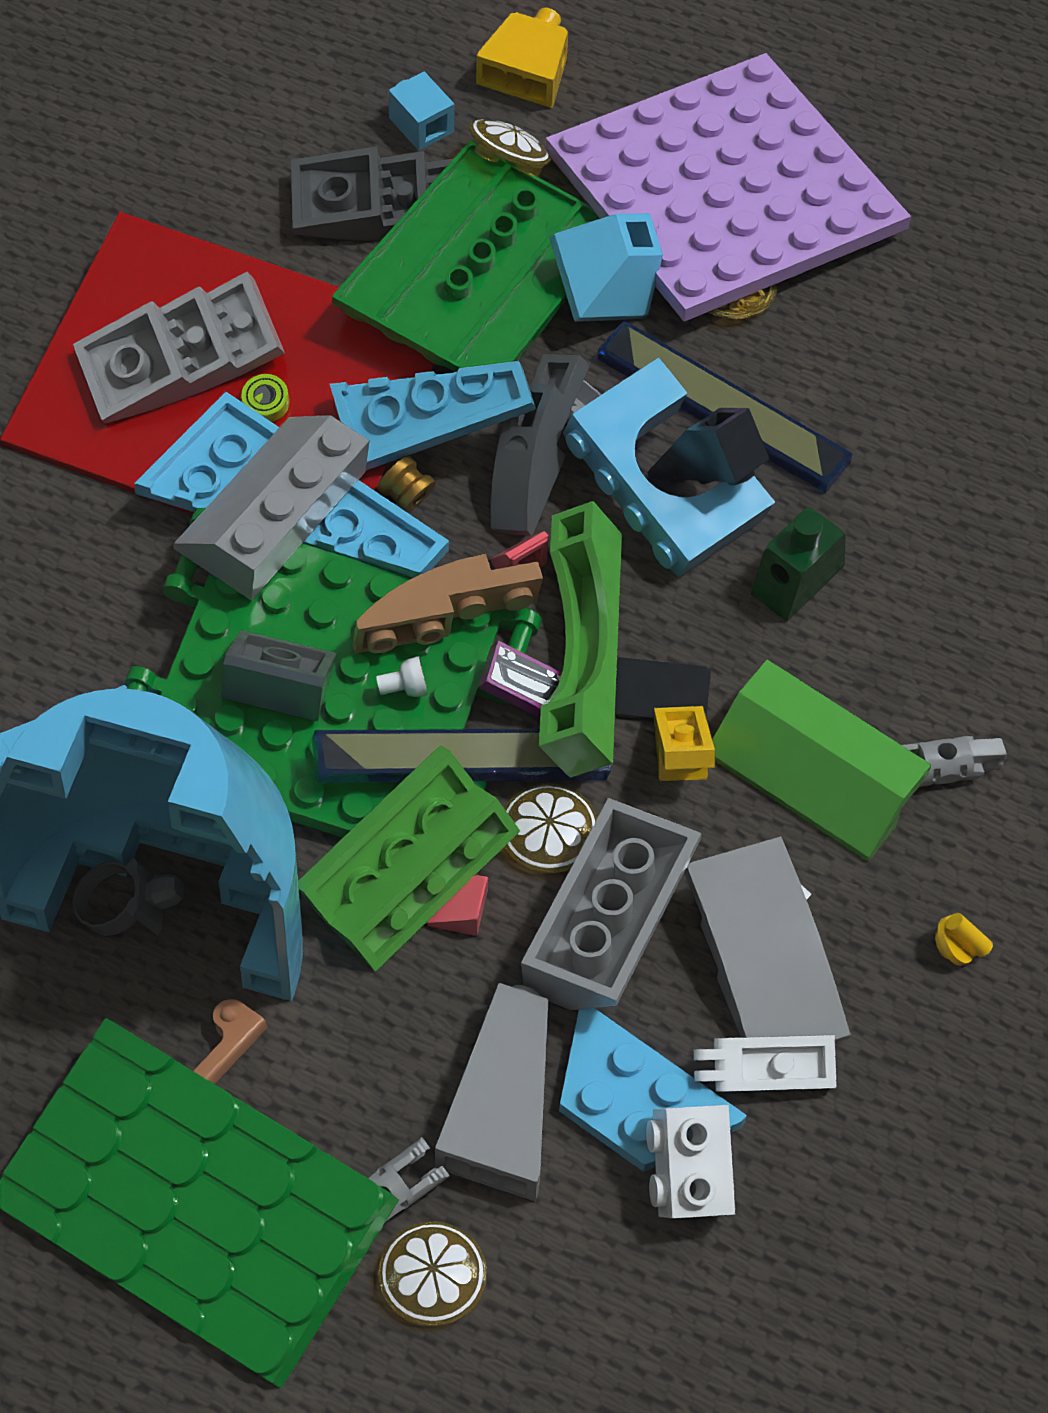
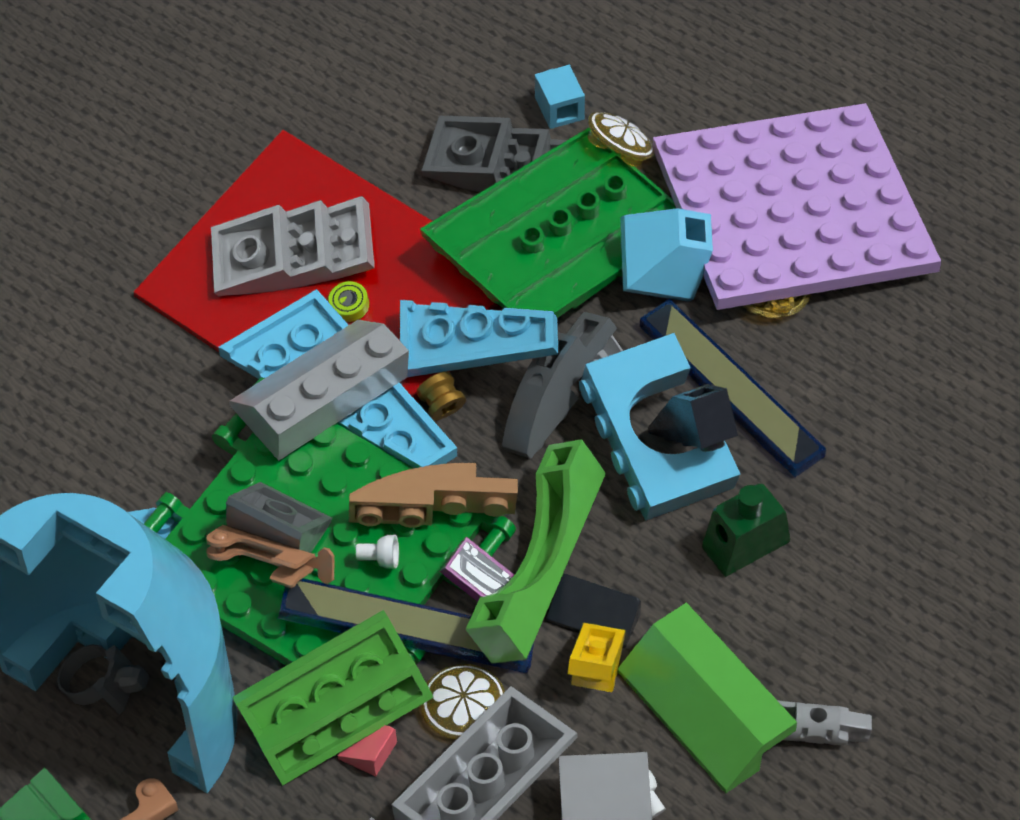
camera: 20 degrees right, 5 degrees down
yellow torso [476,7,568,108] -> none
coral slope [491,531,549,569] -> none
none -> nougat piece [206,525,334,588]

